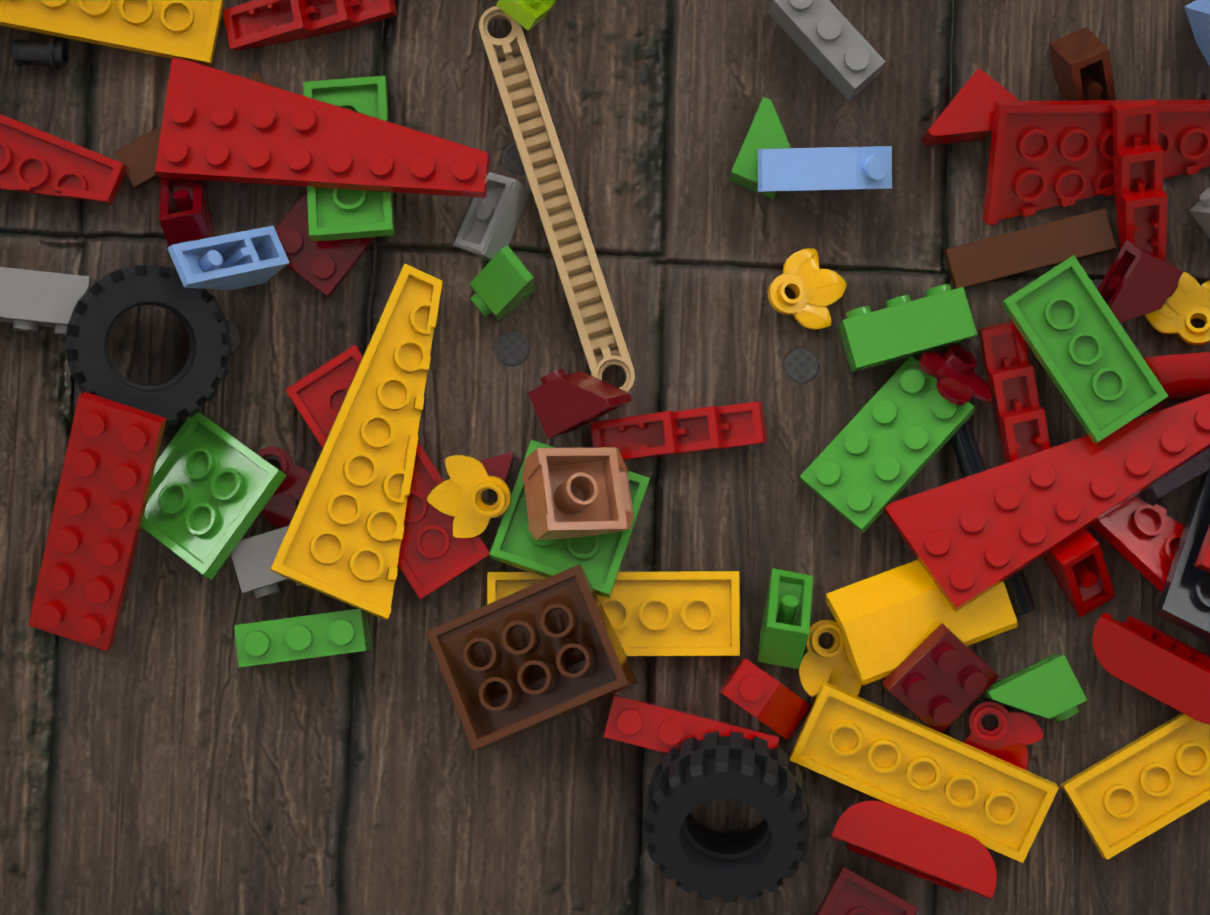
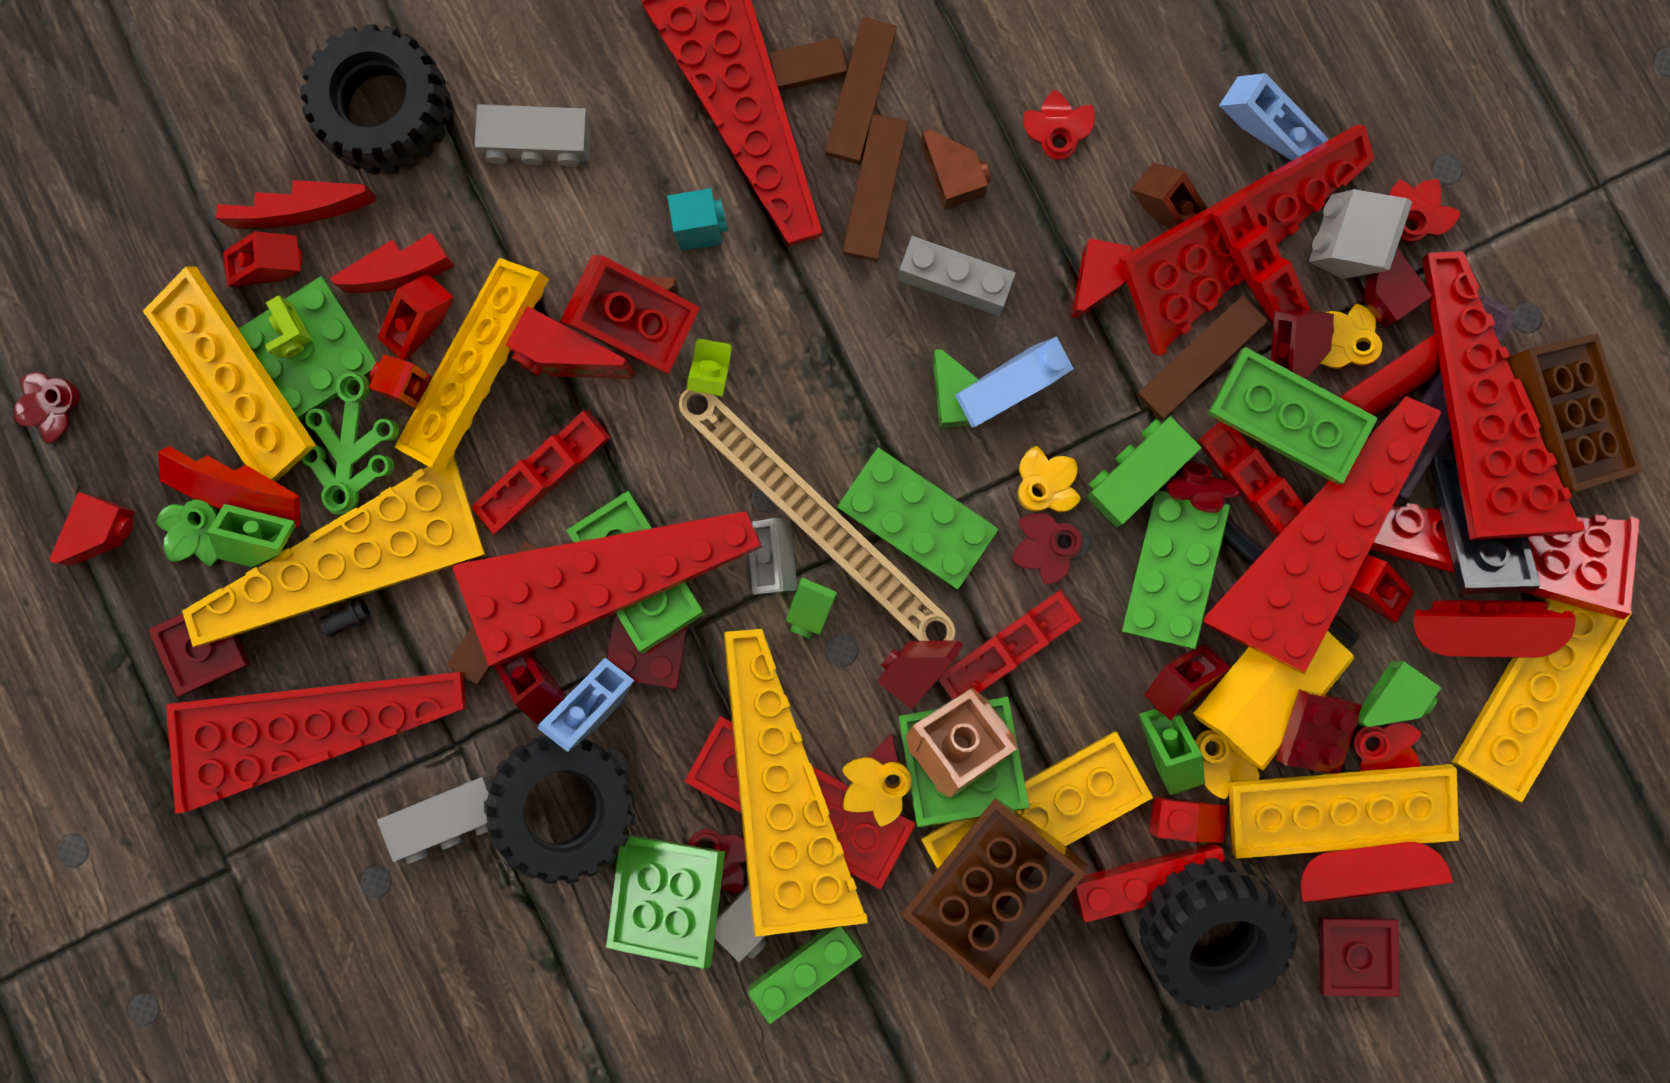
camera: 25 degrees left, 0 degrees up
red plate [28,392,167,651] -> none
none -> bright green plate [837,447,999,590]
none -> dark red plate [1012,513,1083,584]
none -> dark red slope [1144,643,1231,721]

